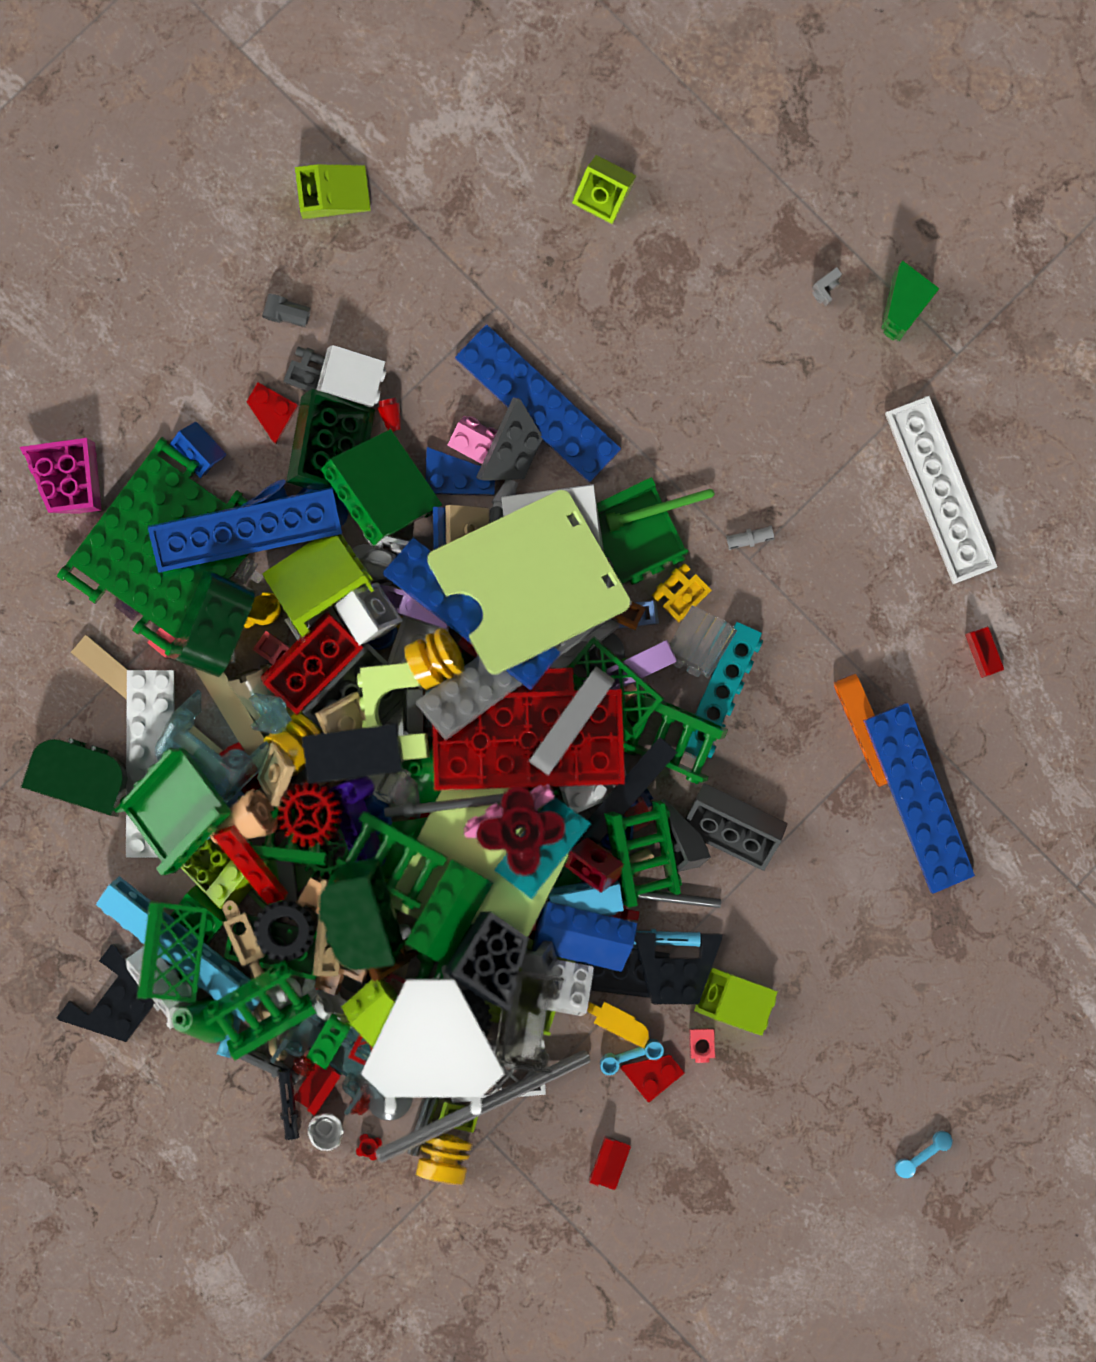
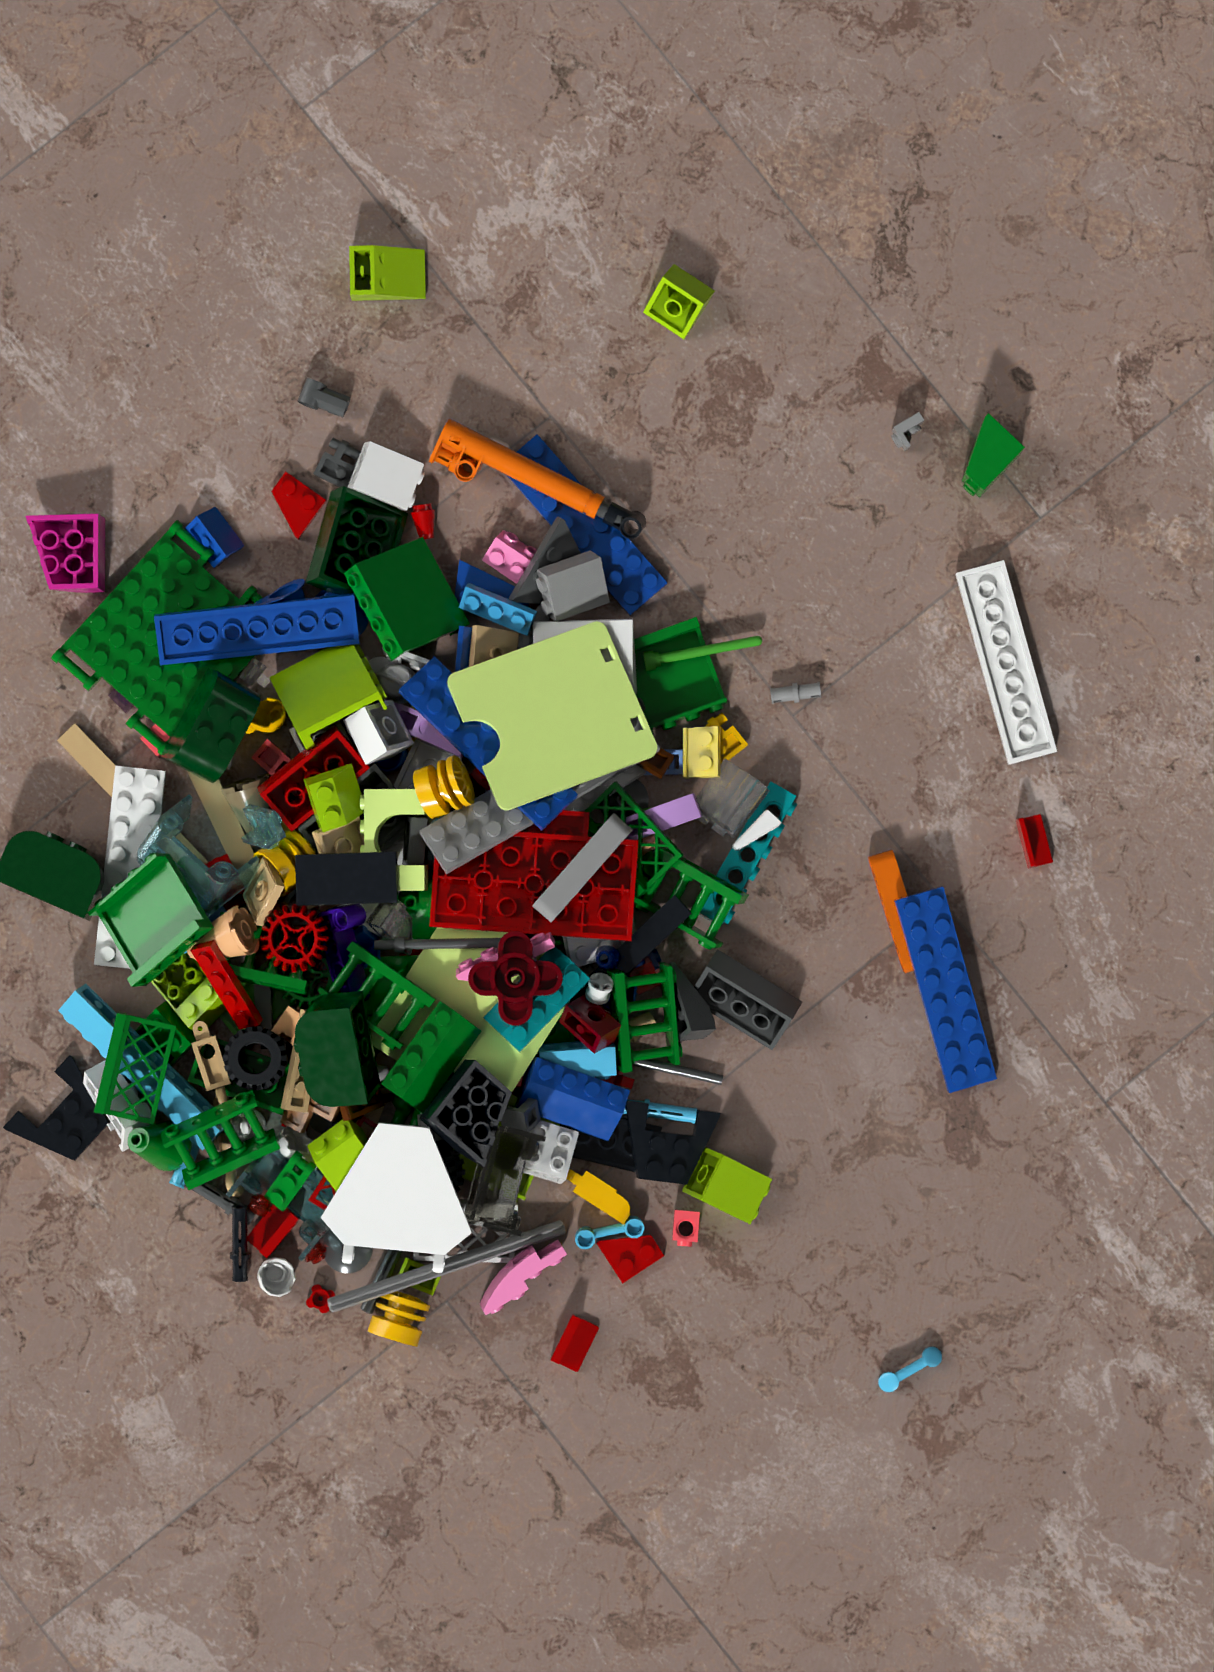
camera: 10 degrees right, 0 degrees up
none -> lime slope [304,763,364,832]
none -> orange piece [429,419,646,539]
none -> dark azure plate [459,583,537,636]
none -> bright pink slope [480,1240,567,1315]
none -> light grey brick [536,550,610,622]
none -> white wheel [585,973,614,1005]
none -> clear blue cone [594,945,619,970]
none -> light yellow plate [683,726,721,779]
none -> white slope [732,810,781,851]

